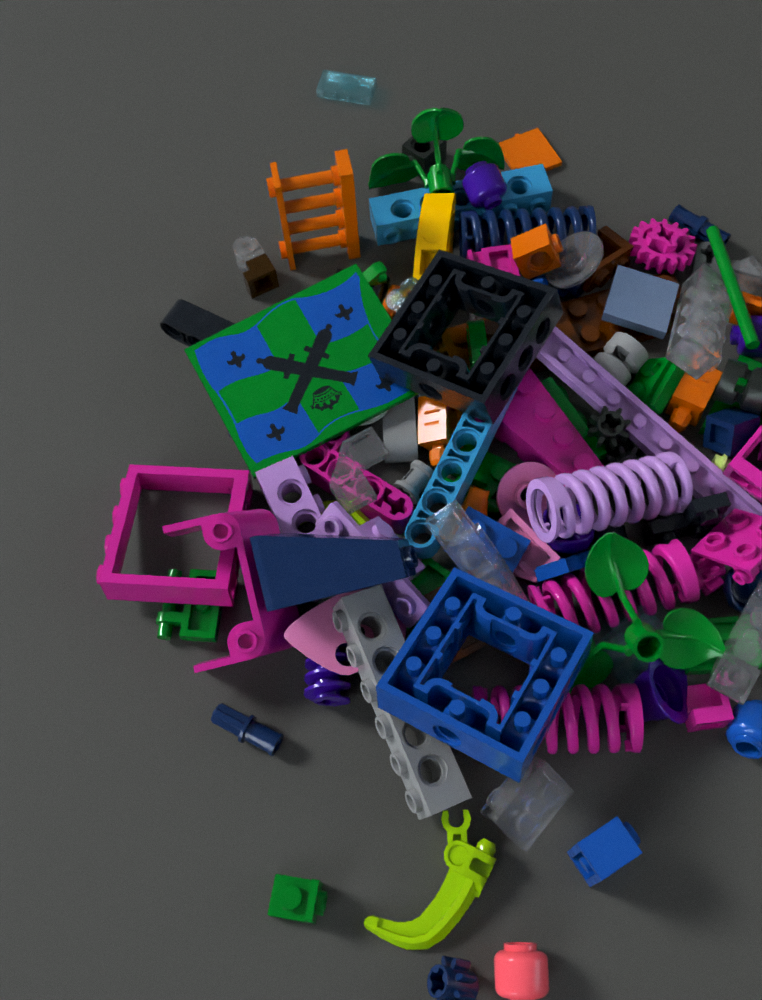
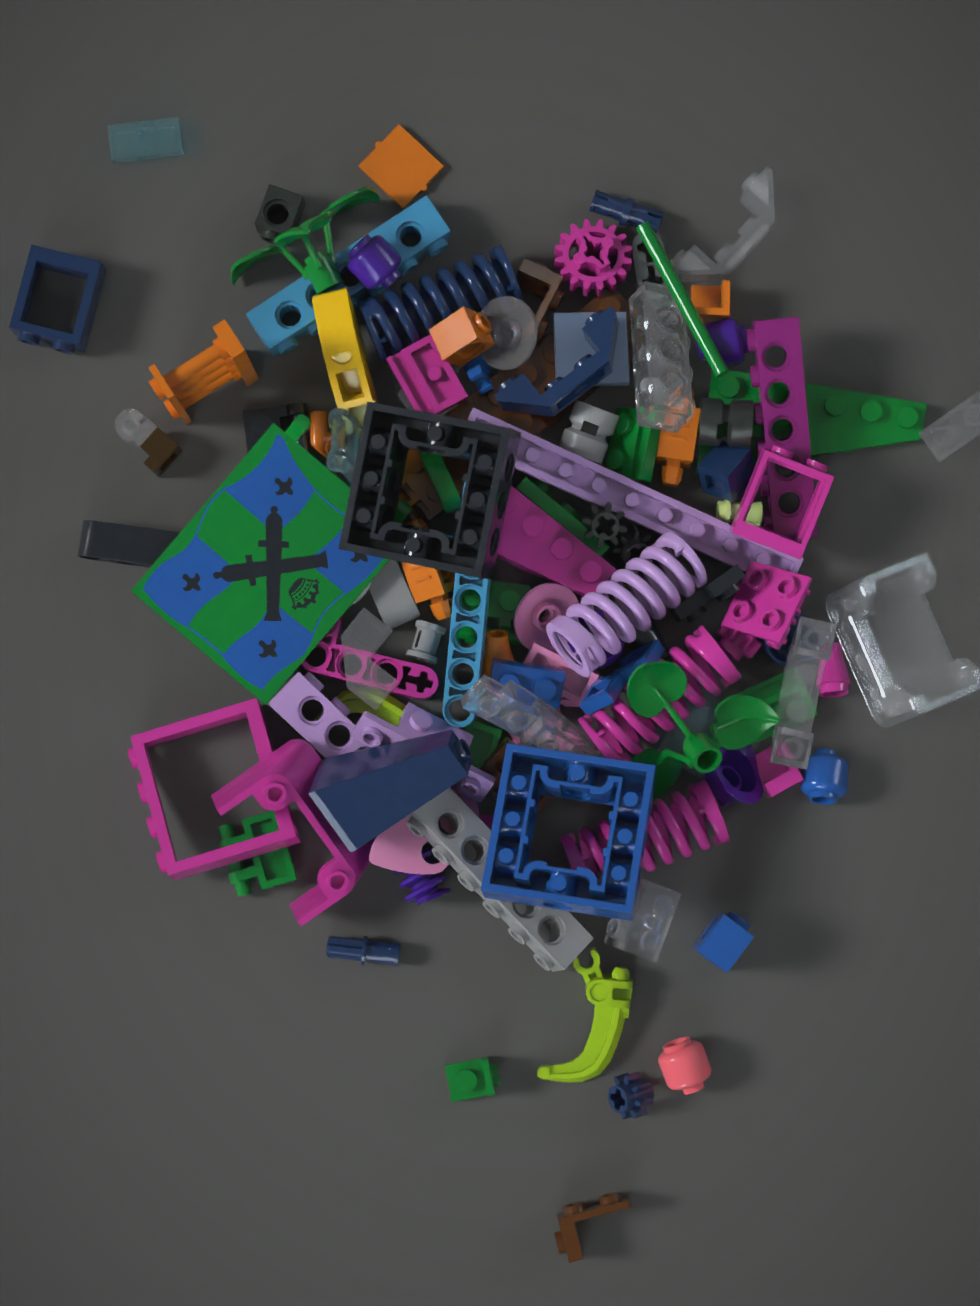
camera: 25 degrees left, 20 degrees up
none -> dark blue window [9,245,107,355]
none -> dark blue slope [494,306,619,417]

